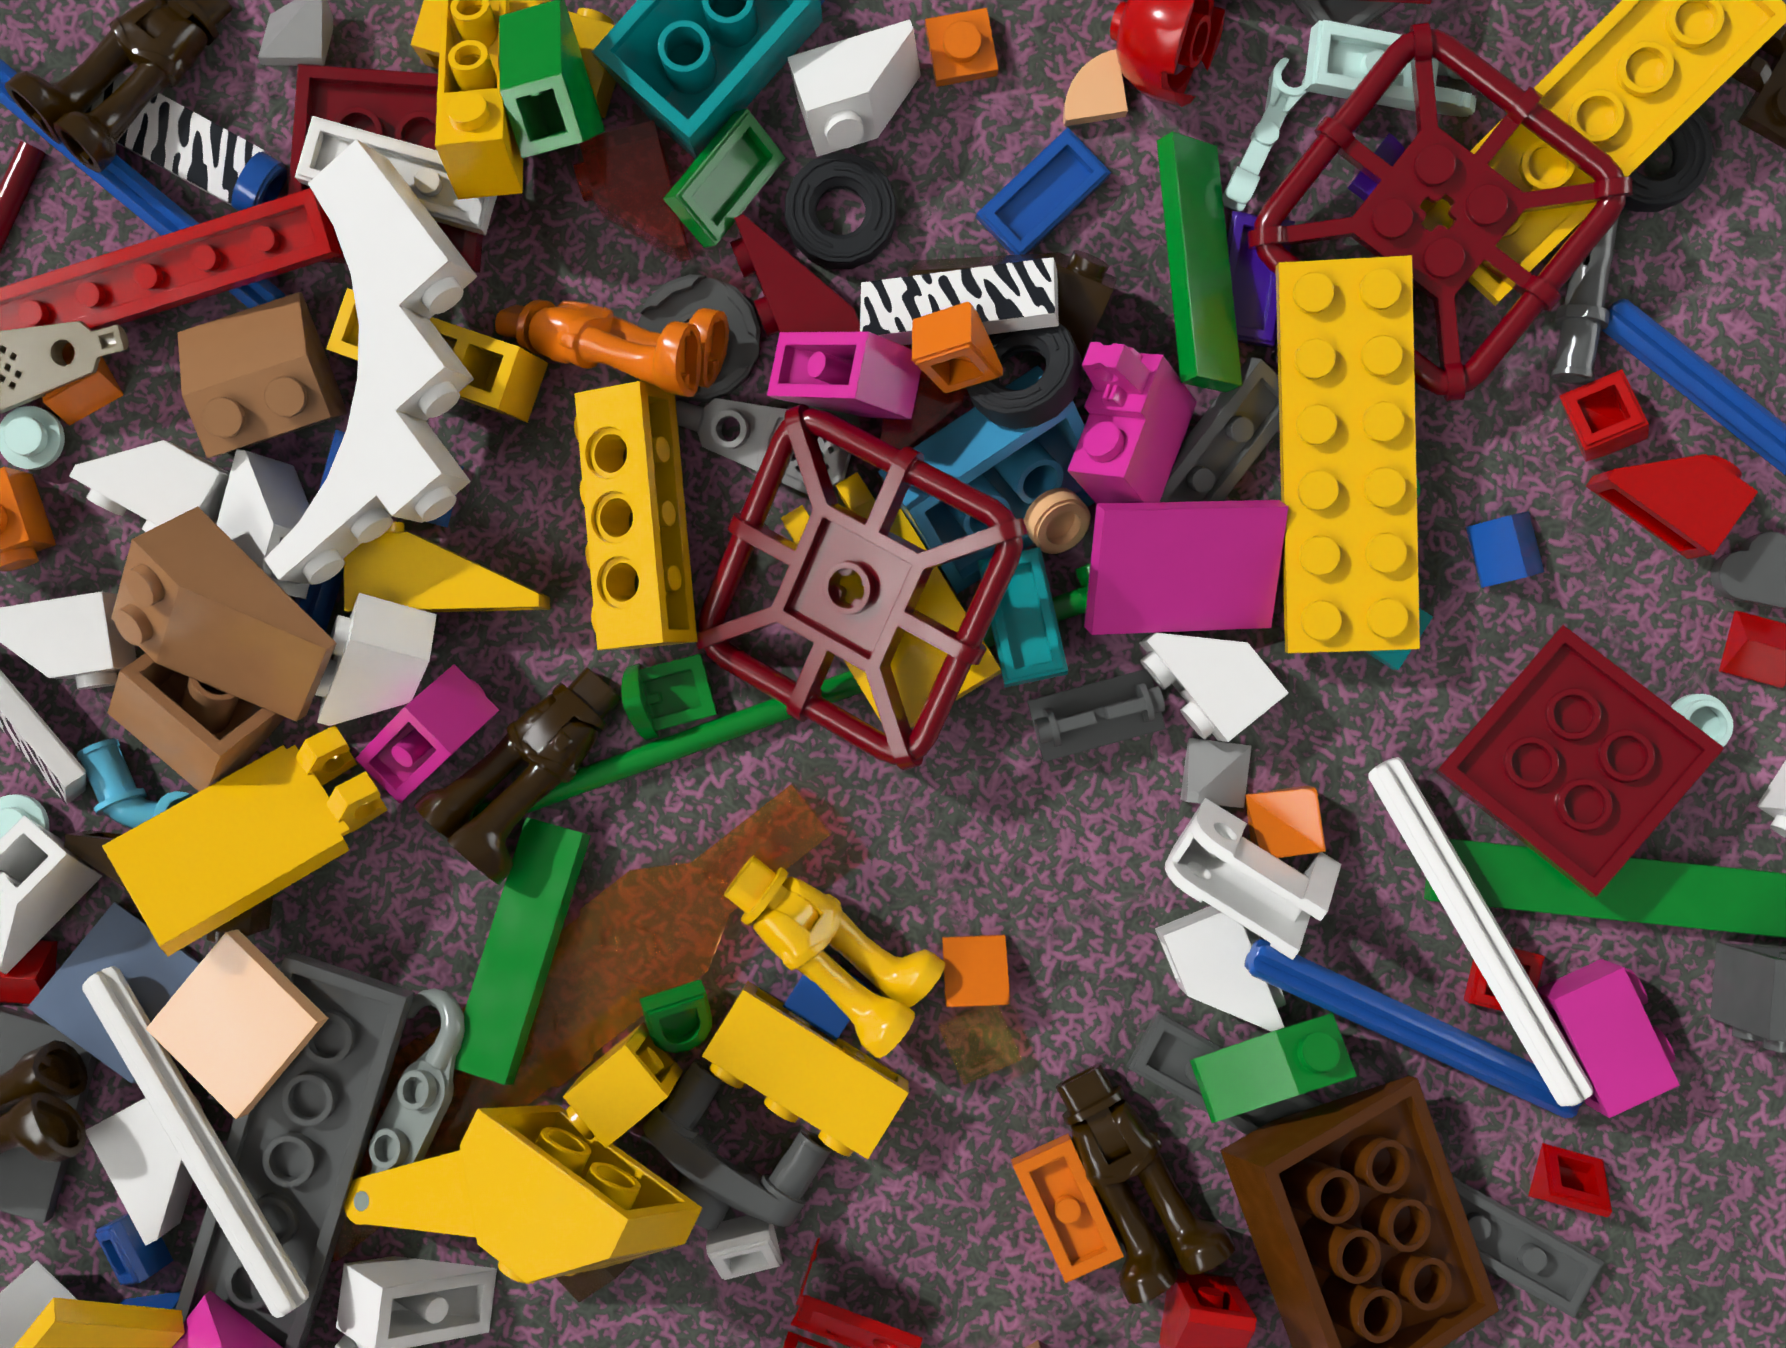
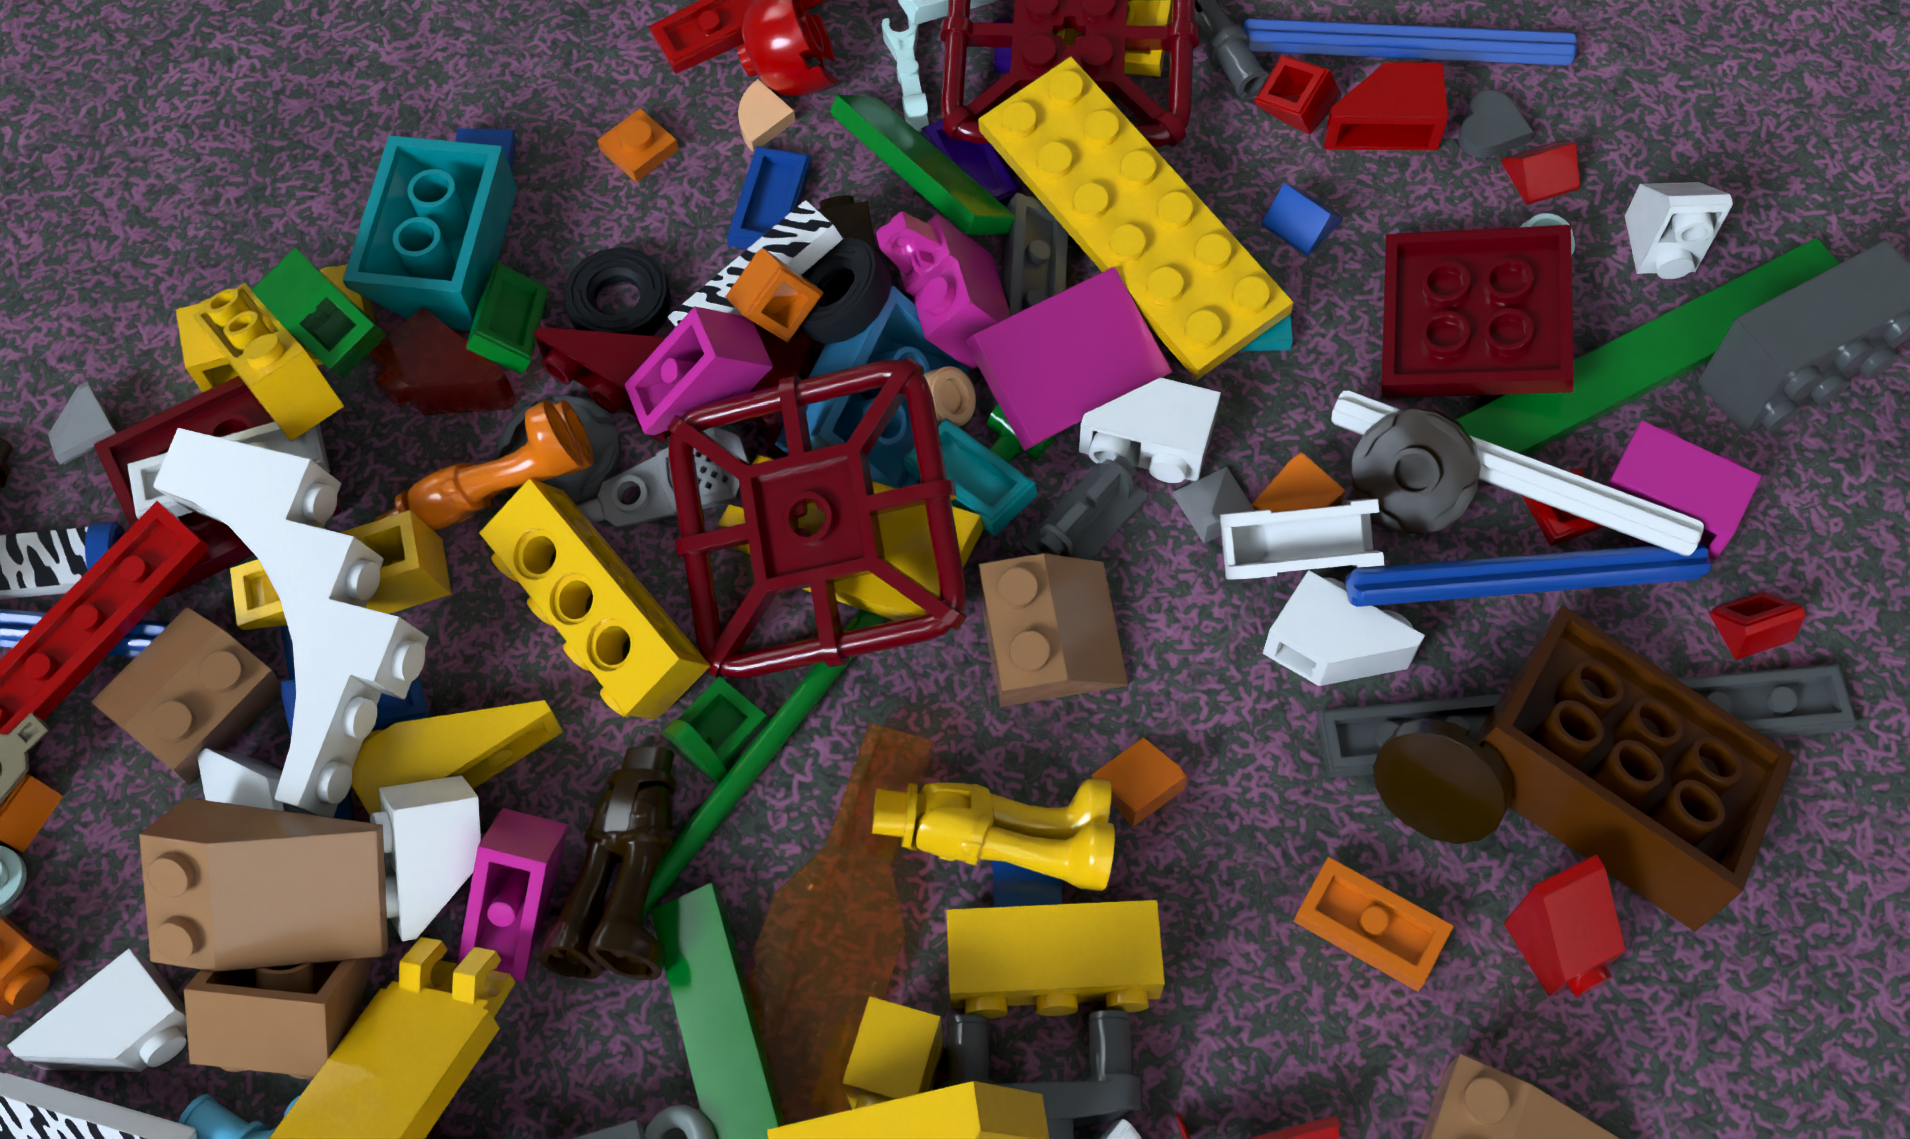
camera: 30 degrees left, 25 degrees down
white slope [69,440,230,532] -> none
green tile [639,979,712,1053] -> none
white slope [787,19,921,157] -> none
clear yellow tile [938,1005,1022,1085] -> none
dark brown piece [1056,1064,1235,1304] -> none
green slope [1190,1013,1357,1123] -> none
none -> medium nougat slope [977,553,1128,707]
none -> dark brown tile [1351,407,1481,534]
none -> dark brown tile [1373,718,1513,844]

